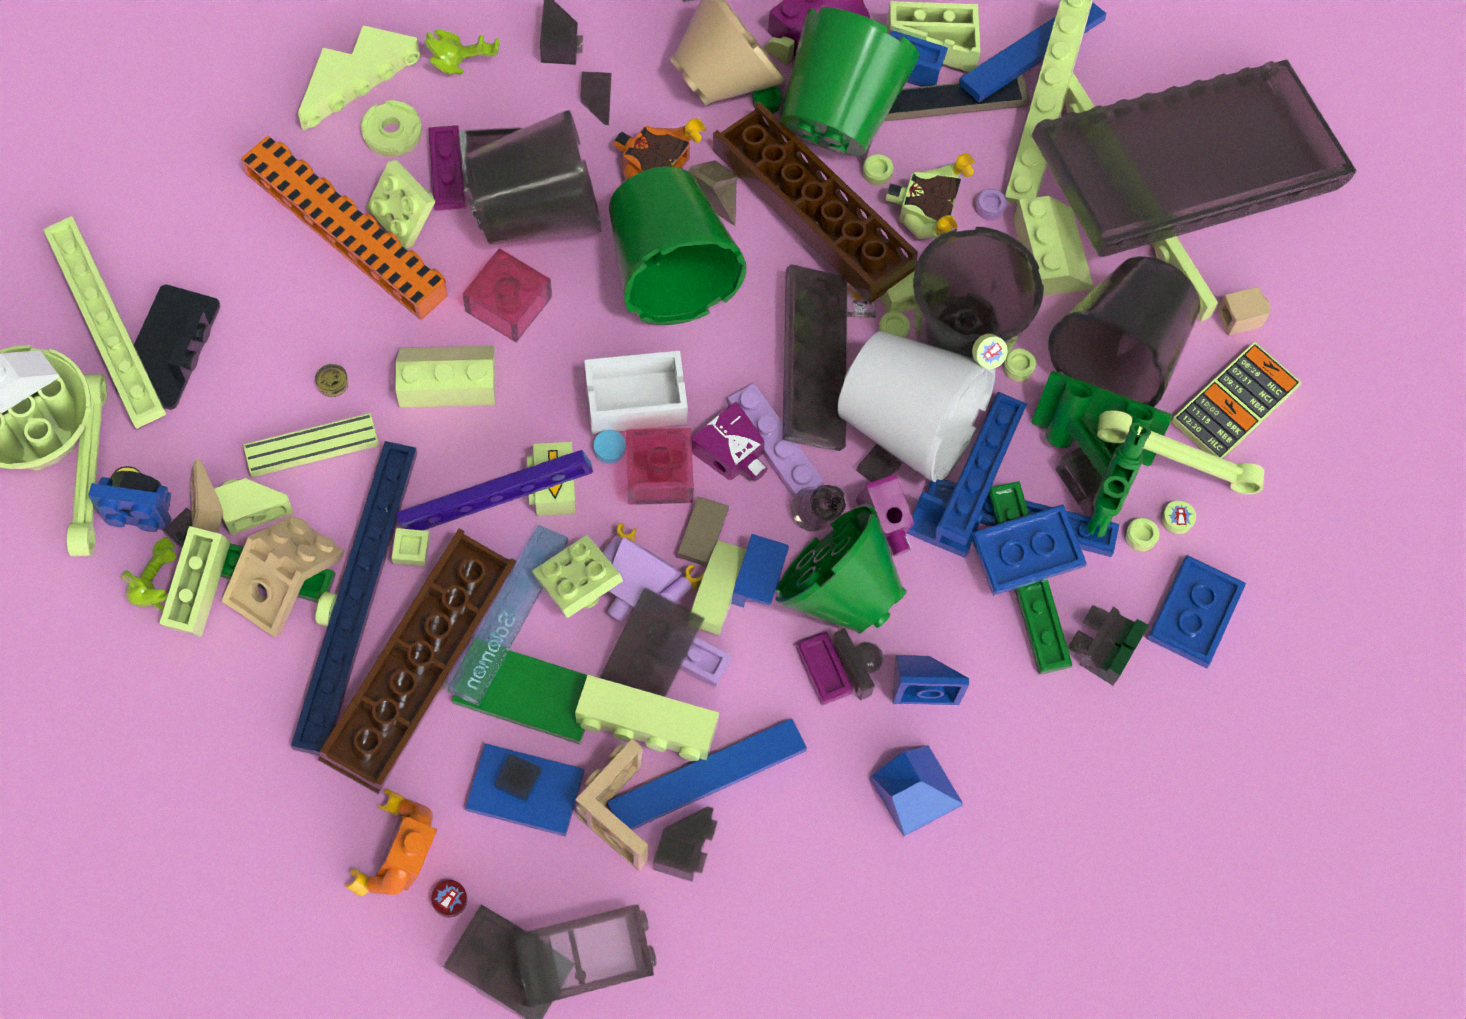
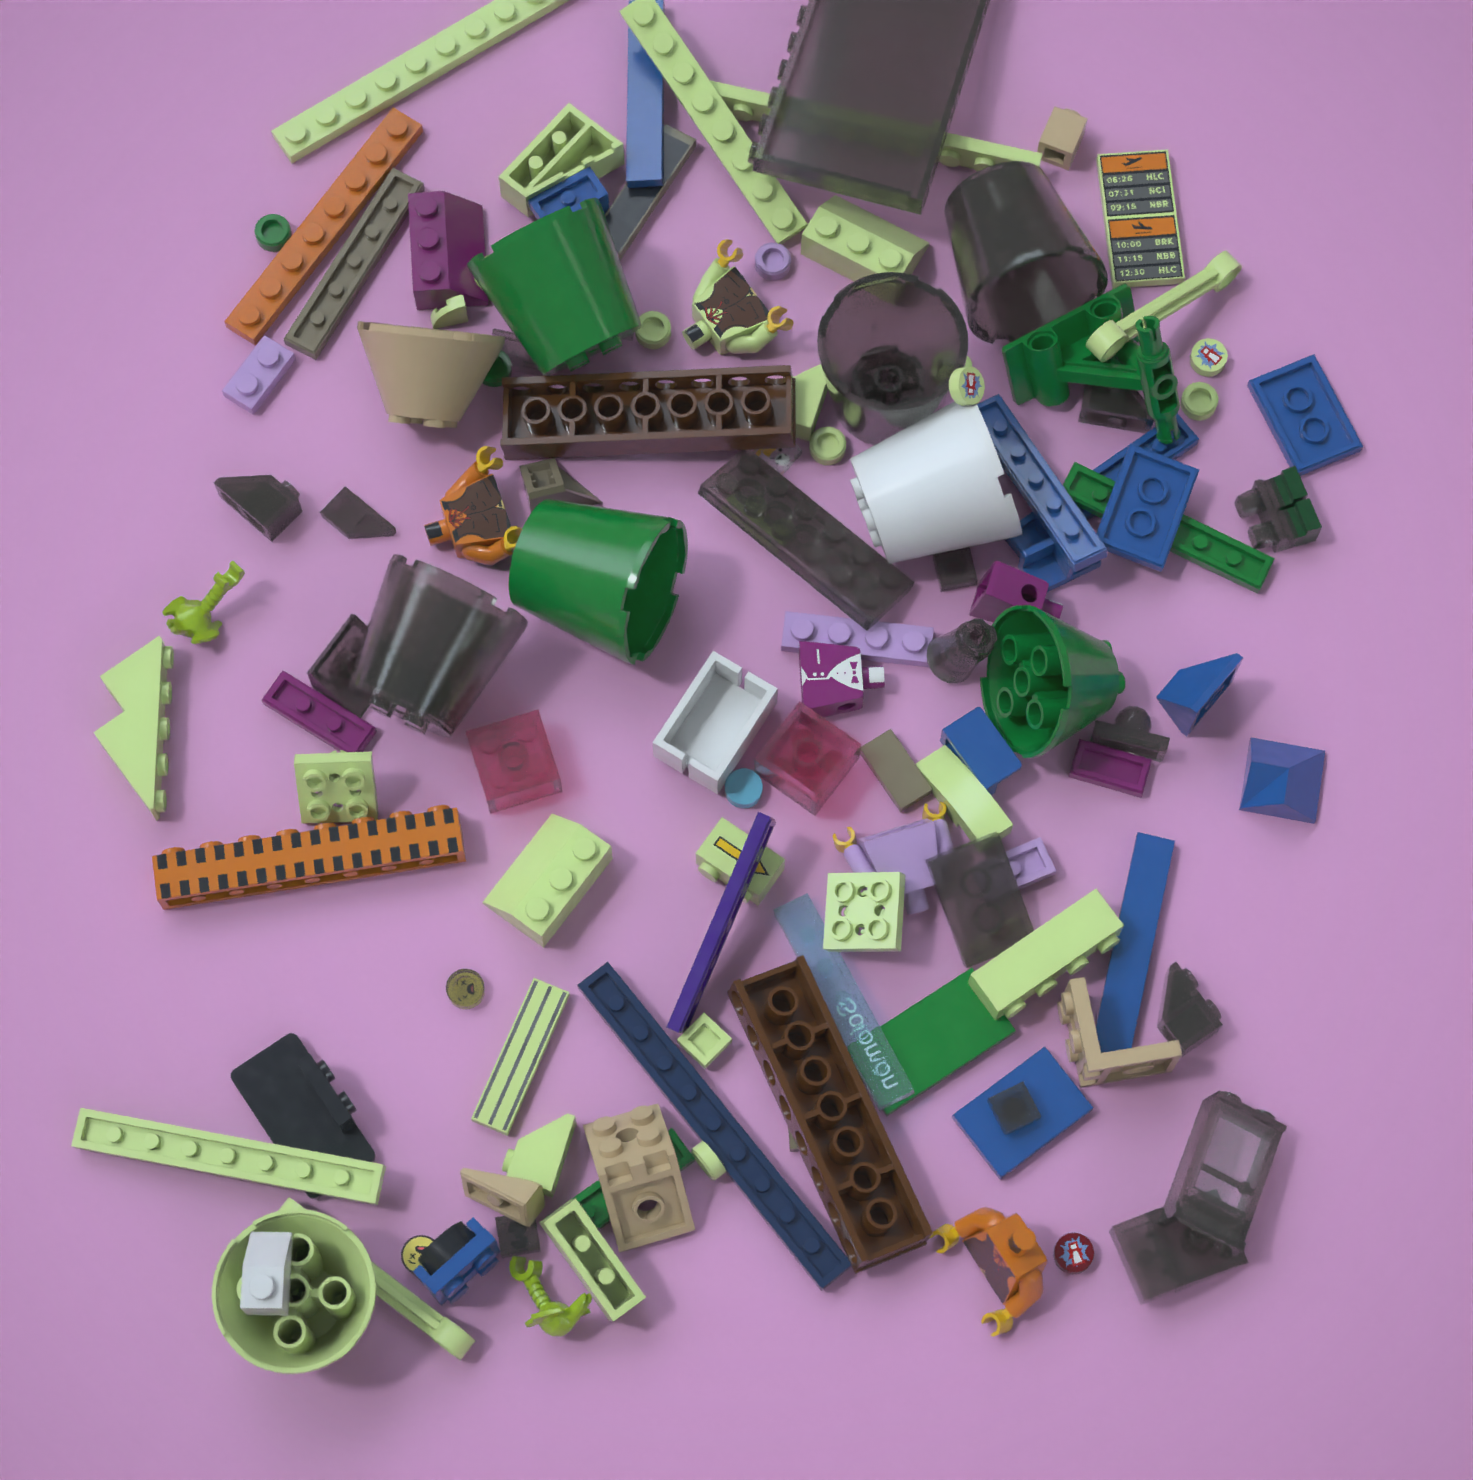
camera: 45 degrees left, 5 degrees up
yellowish green tile [361,100,422,157] -> none

